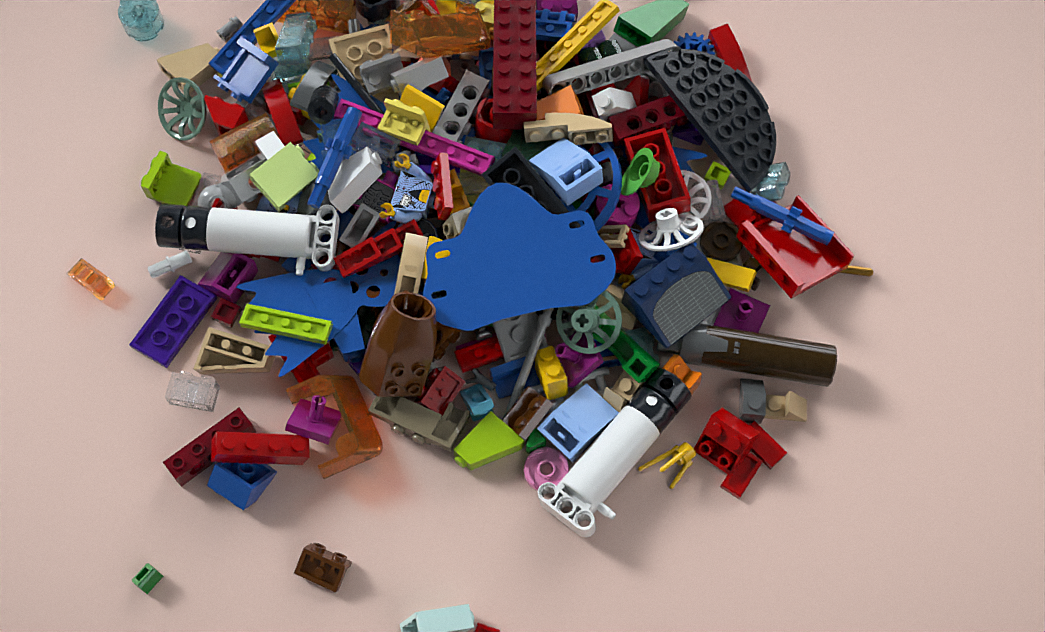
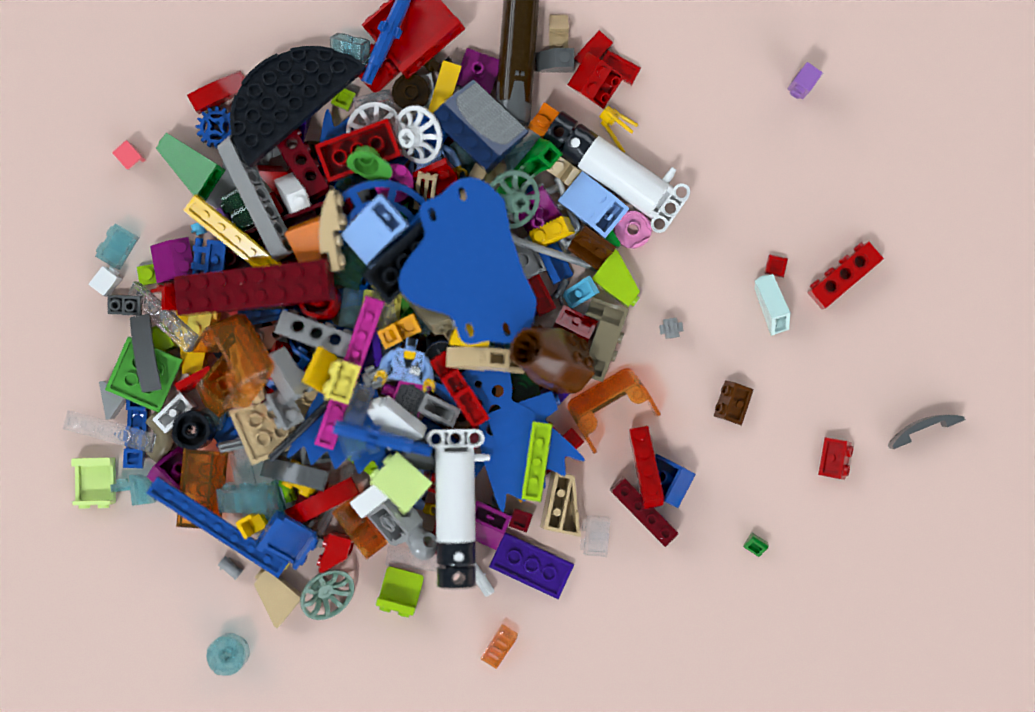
camera: 90 degrees left, 20 degrees up
magenta tile [285,395,343,445] -> none
black piece [307,85,339,124] -> none
red plate [431,152,453,220] -> none
none -> light grey gear [659,318,684,339]

